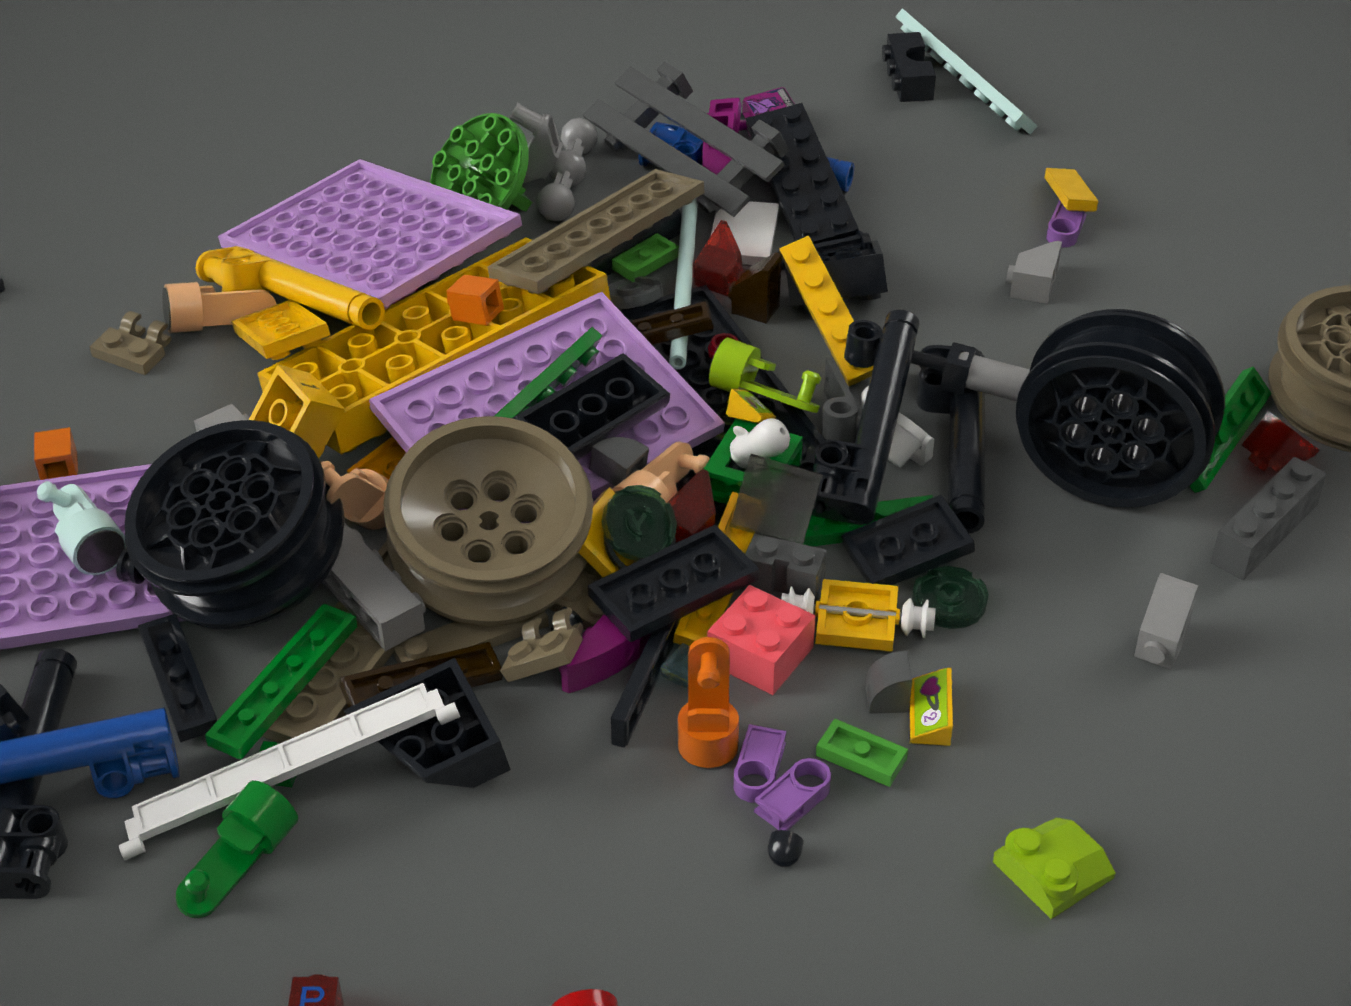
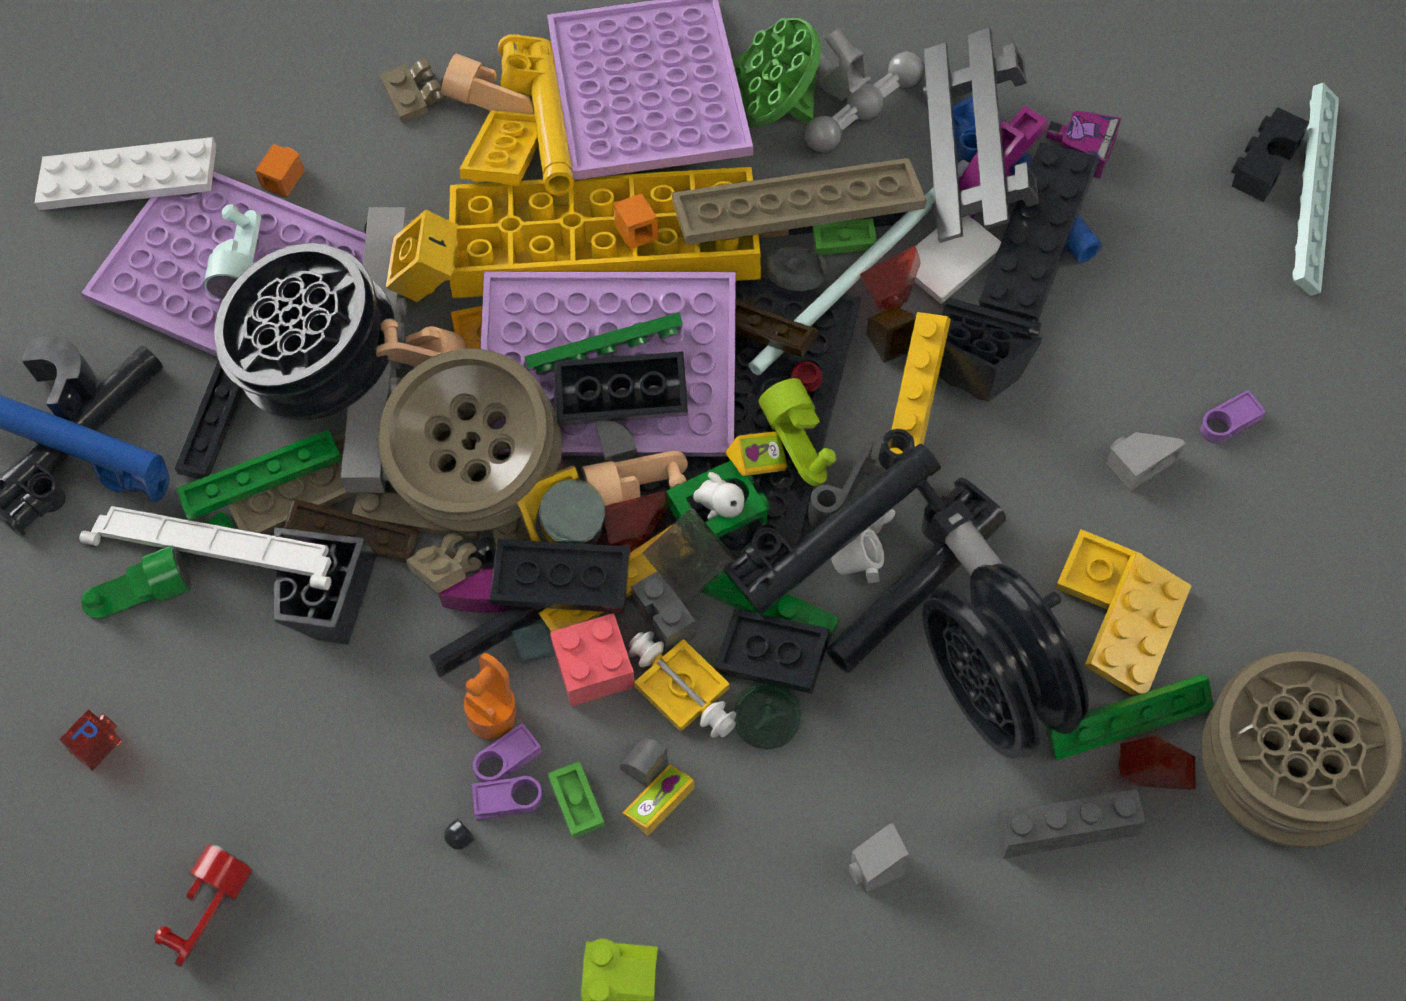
camera: 40 degrees right, 20 degrees up
yellow tile [1044,168,1098,212] -> none

